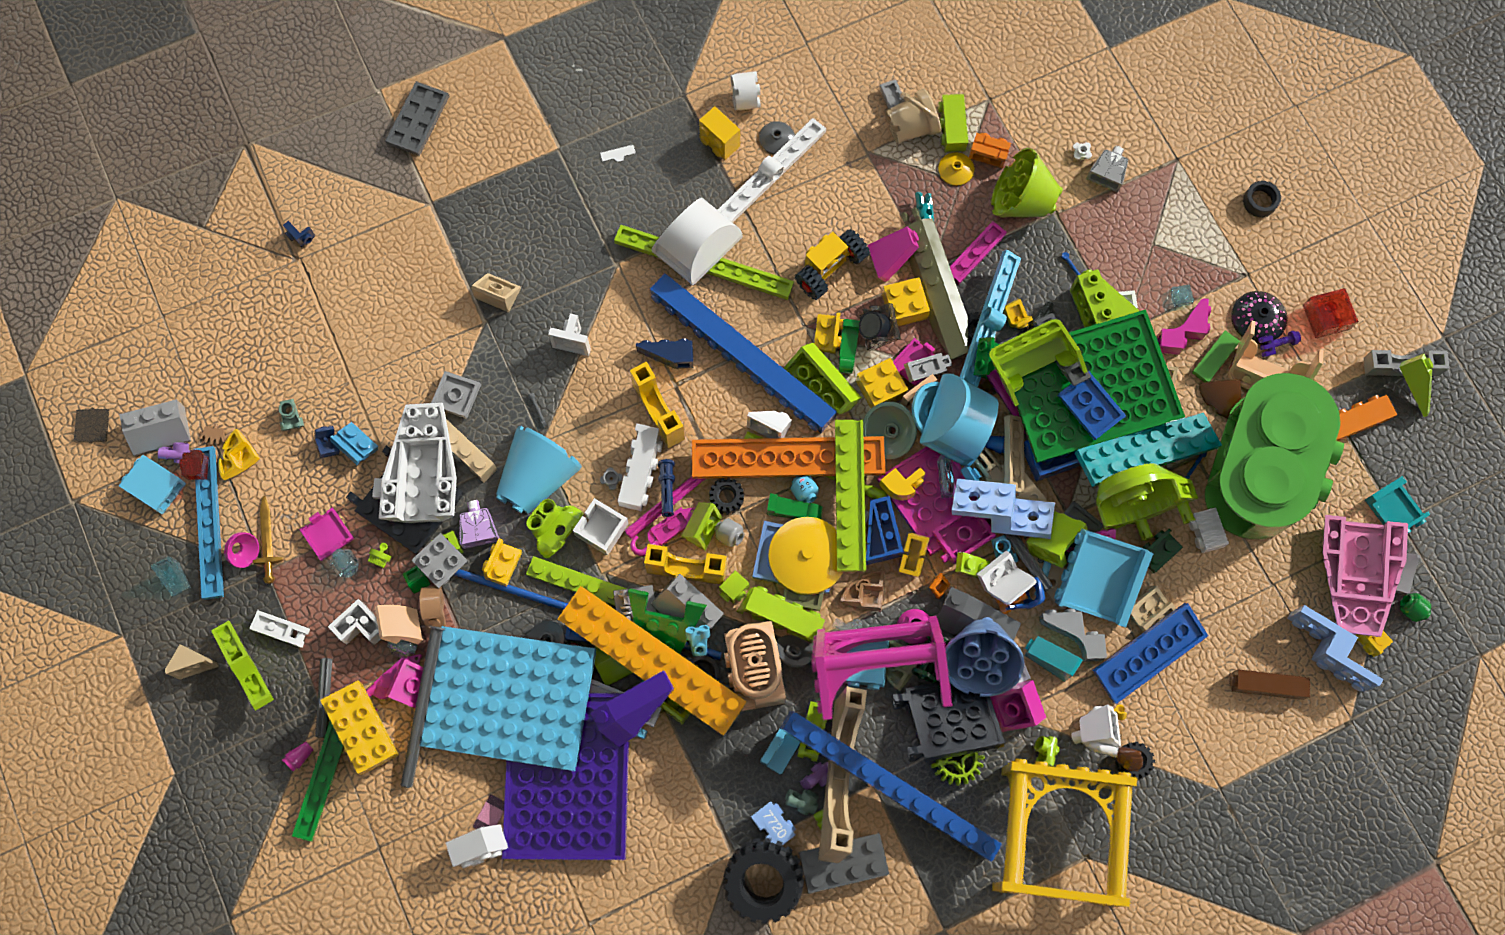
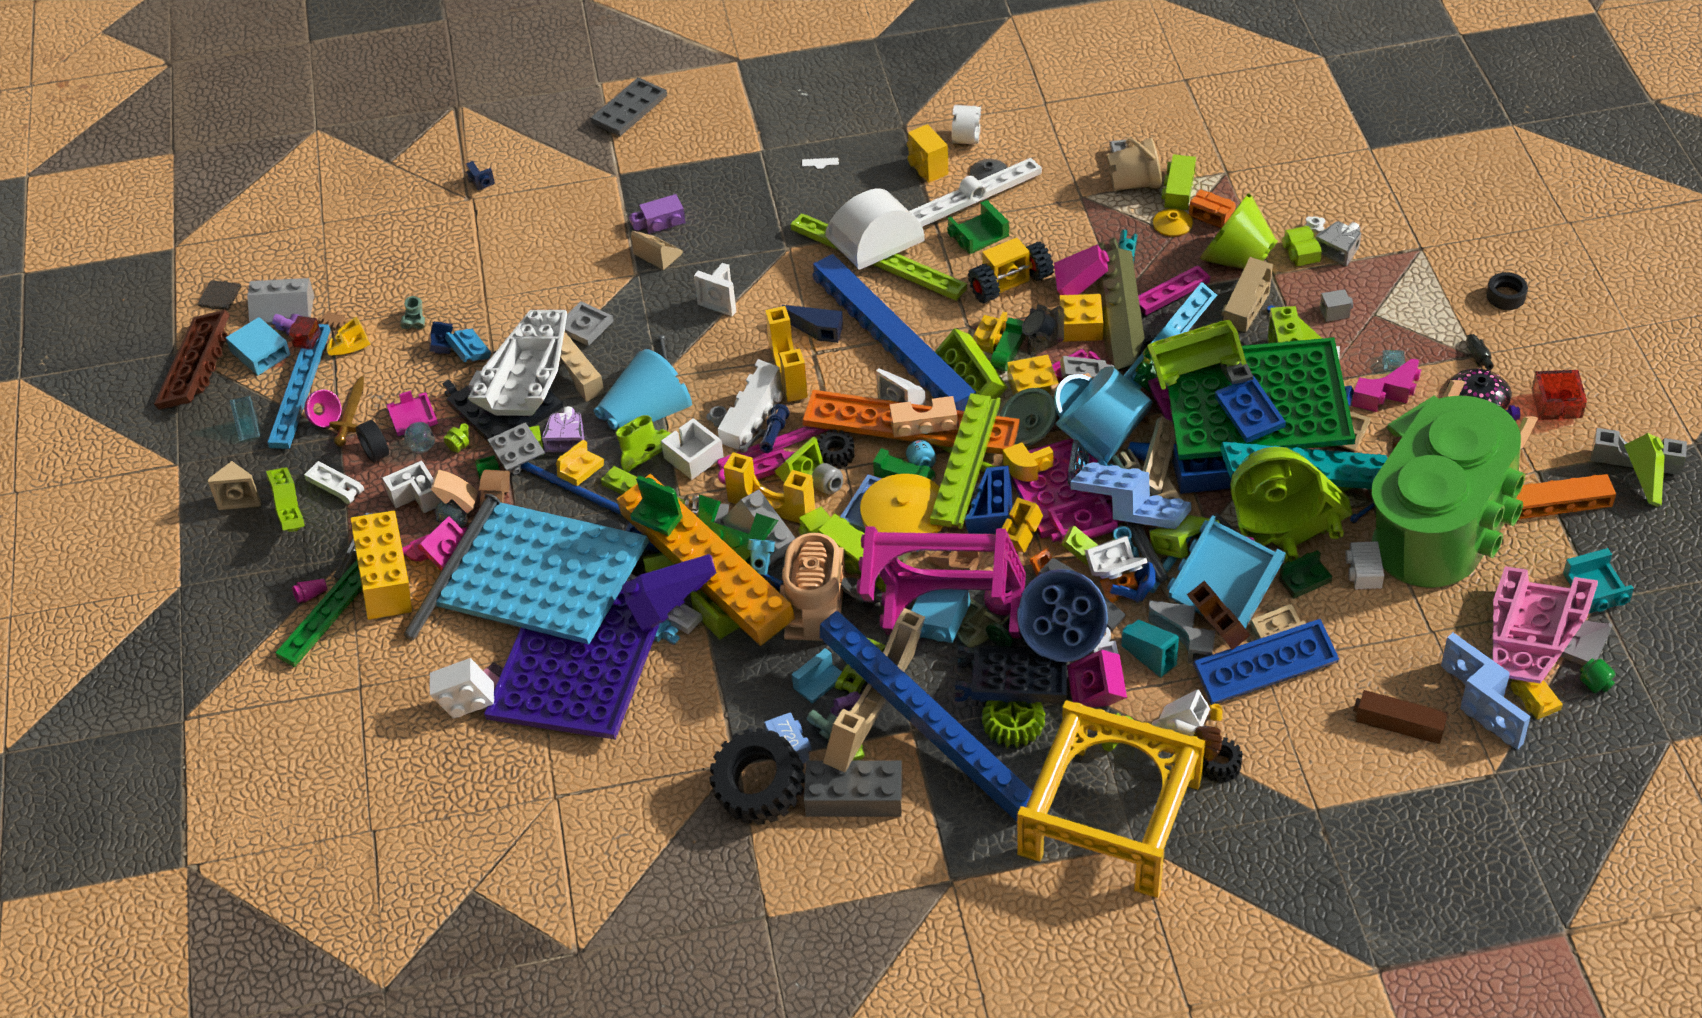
camera: 20 degrees right, 25 degrees down
none -> copper plate [154,310,230,410]
none -> black tyre [355,419,389,462]
none -> medium lavender brick [629,194,685,234]
none -> green bracket [630,475,683,537]
none -> dark grey hinge [739,429,766,453]
none -> light nougat arch [890,396,957,437]
none -> green panel [947,200,1009,254]
none -> reddish brown arch [1187,580,1251,650]
none -> tan wedge [1221,257,1273,333]
none -> lime brick [1282,226,1322,266]
none -> light grey brick [1319,289,1353,322]
none -> pearl dark grey piece [1467,334,1494,370]

